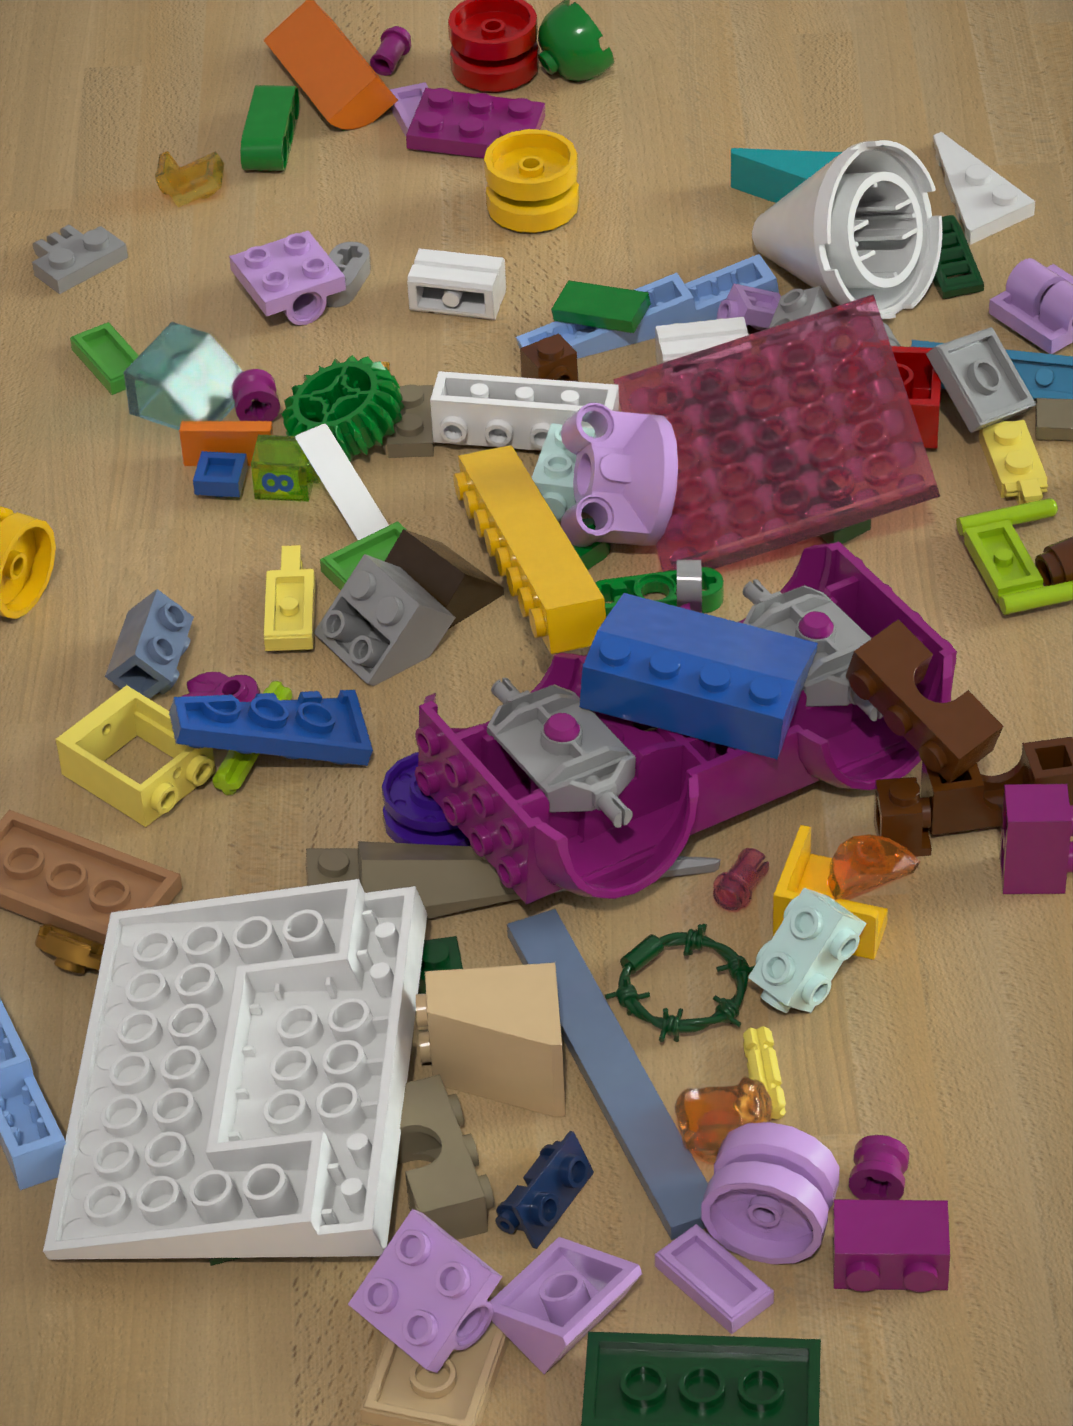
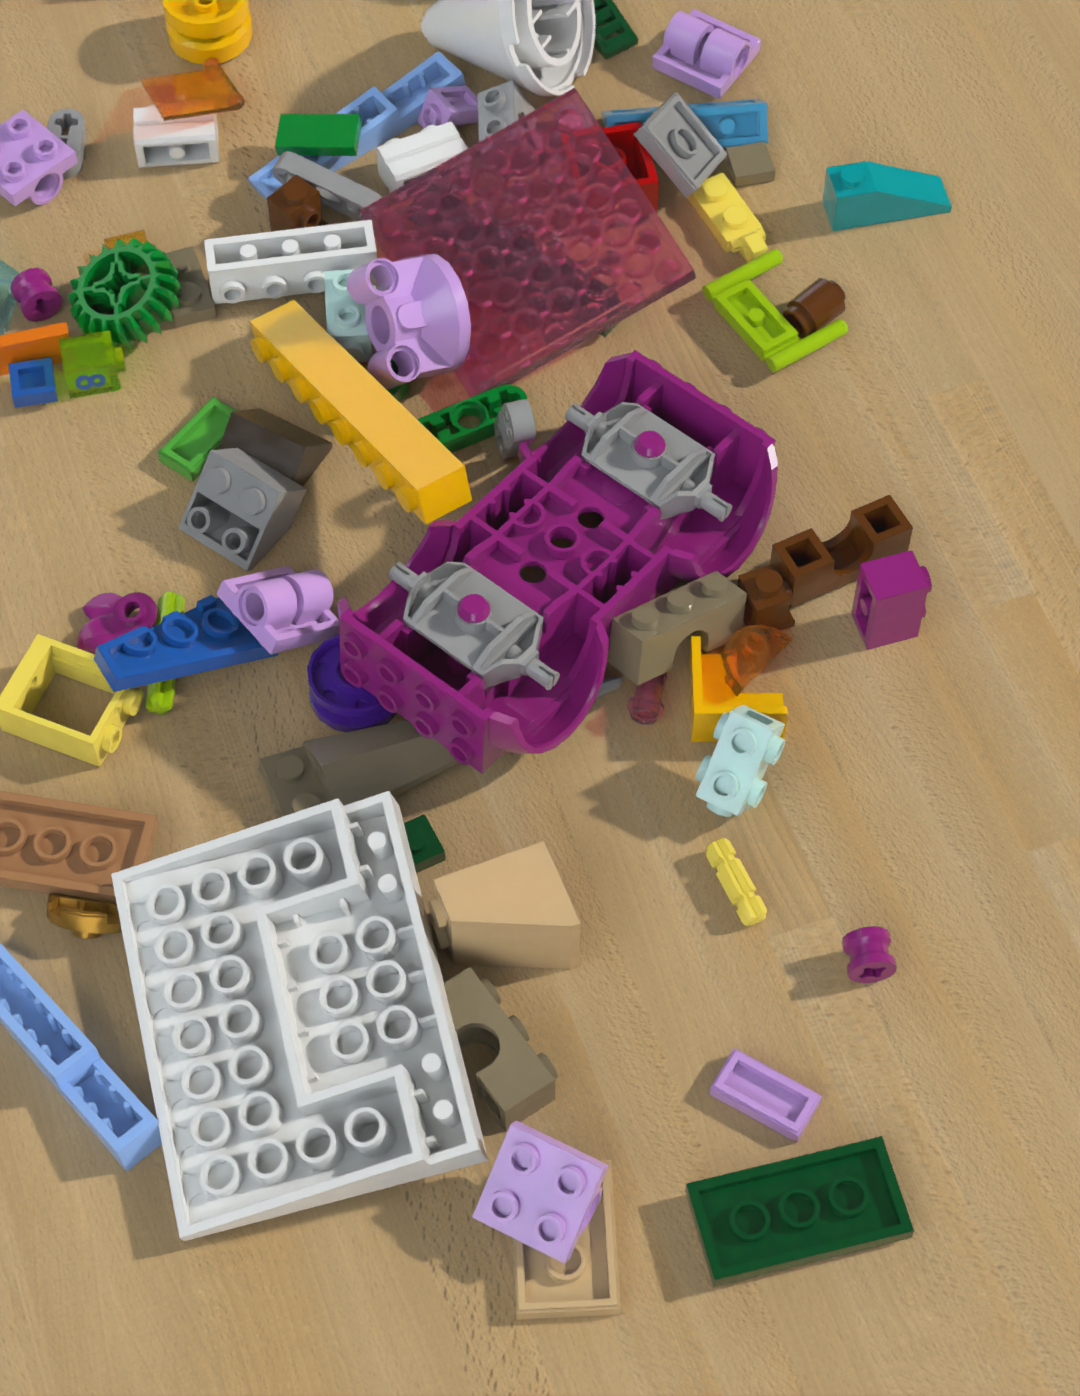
camera: 20 degrees left, 15 degrees up
sand blue brick [105,589,194,699] -> none
light yellow hinge [264,545,315,651] -> none
white sticker [295,424,389,540] -> none
lavender slope [489,1237,642,1374] -> none
dark blue hinge [495,1131,594,1249] -> none
sand blue tile [507,909,708,1240] -> none
blue slope [579,593,818,760] -> none
dark green piece [605,924,755,1042] -> none
clear orange hair [675,1076,773,1163] -> none
lavender wheel [701,1122,840,1265] -> none
magenta brick [833,1199,950,1292] -> none
reddish brown arch [845,619,1003,784] -> none
none -> clear orange piece [140,57,245,121]
none -> lavender plate [217,566,339,654]
none -> light grey beam [272,151,387,226]
none -> dark tan arch [608,571,747,686]

